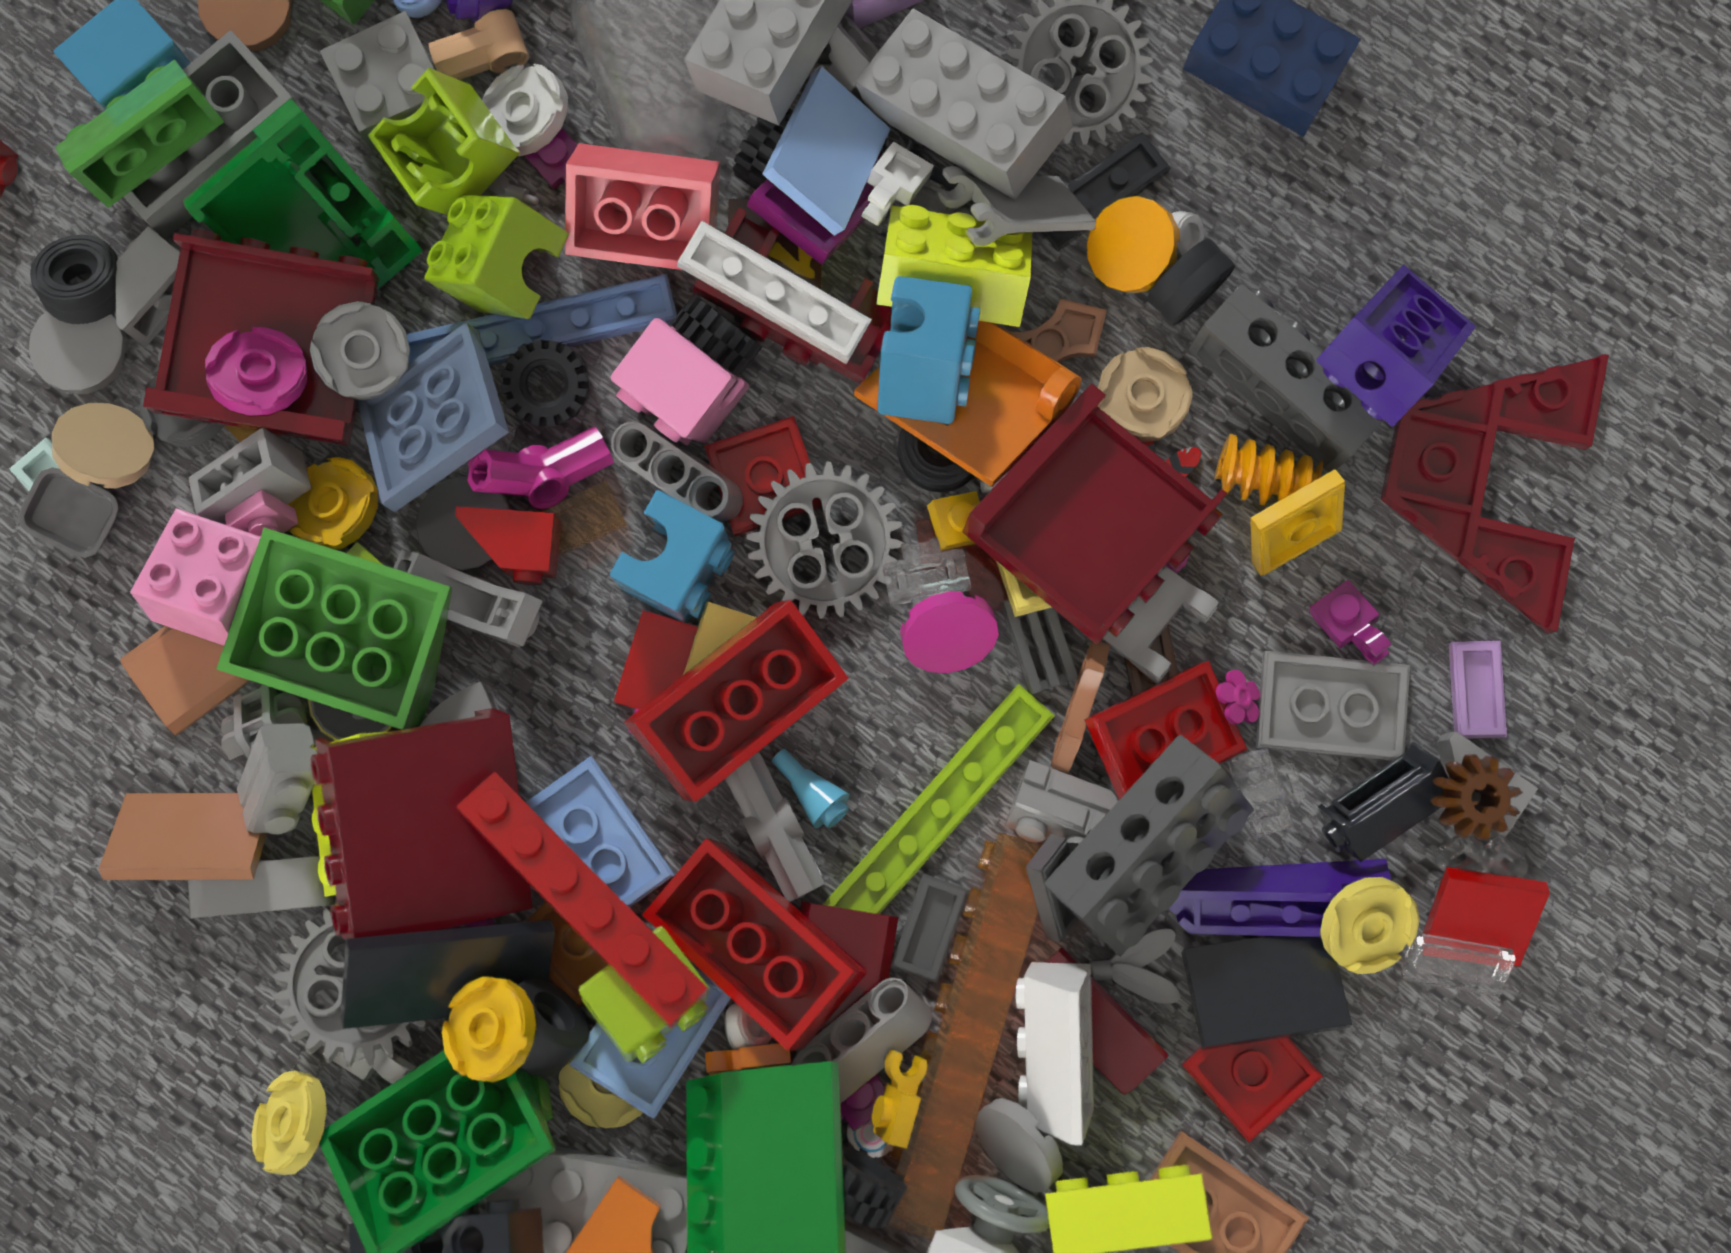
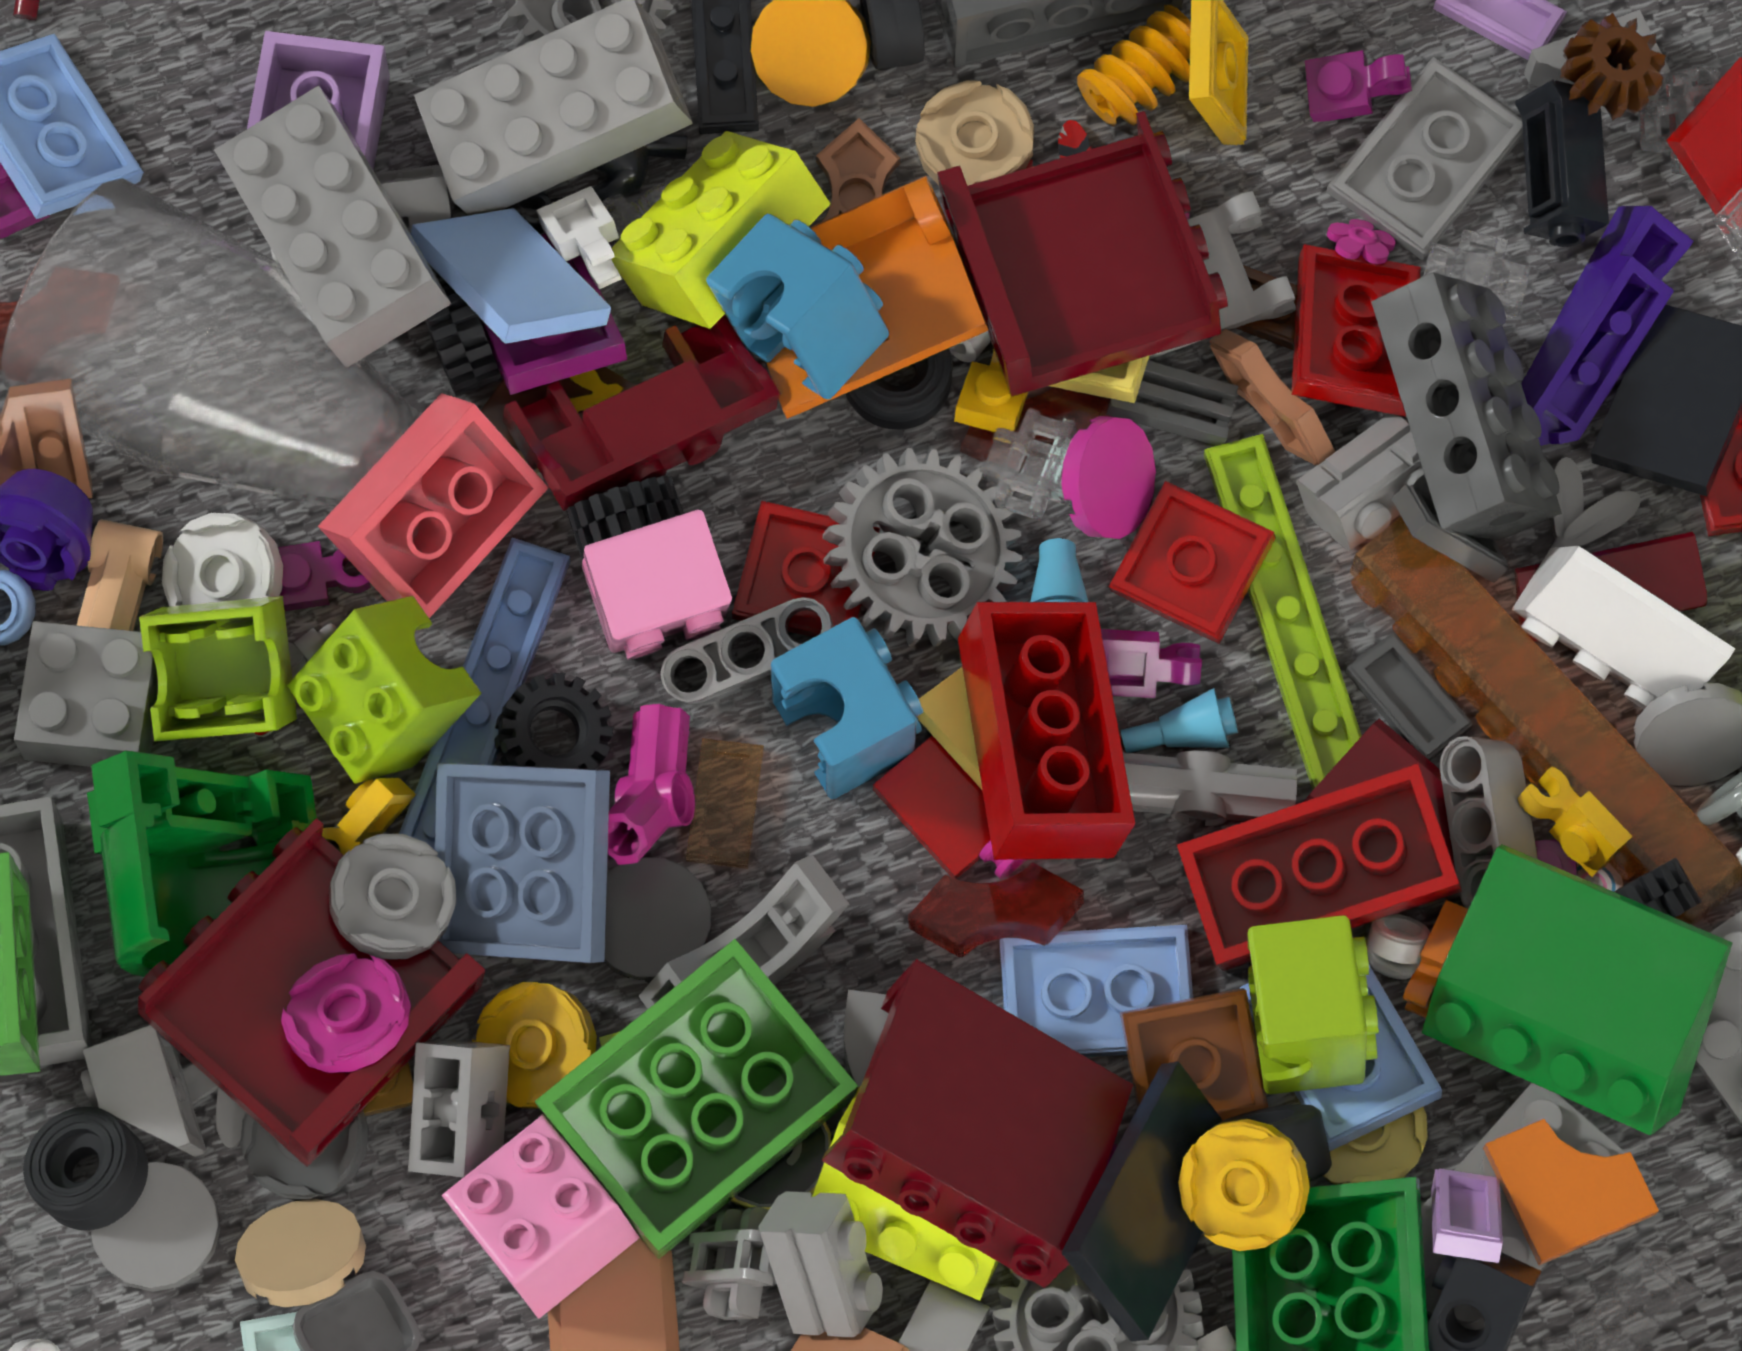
camera: 60 degrees left, 10 degrees down
bright pink plate [224,489,298,536] -> none
red slope [455,506,561,585] -> none
red plate [456,772,709,1029] -> none
white tile [677,221,872,364] -> none
light grey flag [938,166,1096,246] -> none
light yellow tile [1320,877,1420,974] -> none
none -> yellow plate [322,778,417,855]
none -> clear red tile [908,862,1084,958]
none -> medium azure cone [1030,538,1089,602]
none -> magenta plate [1101,629,1202,698]
none -> red tile [1109,481,1276,644]
none -> lavender tile [1431,1168,1503,1263]

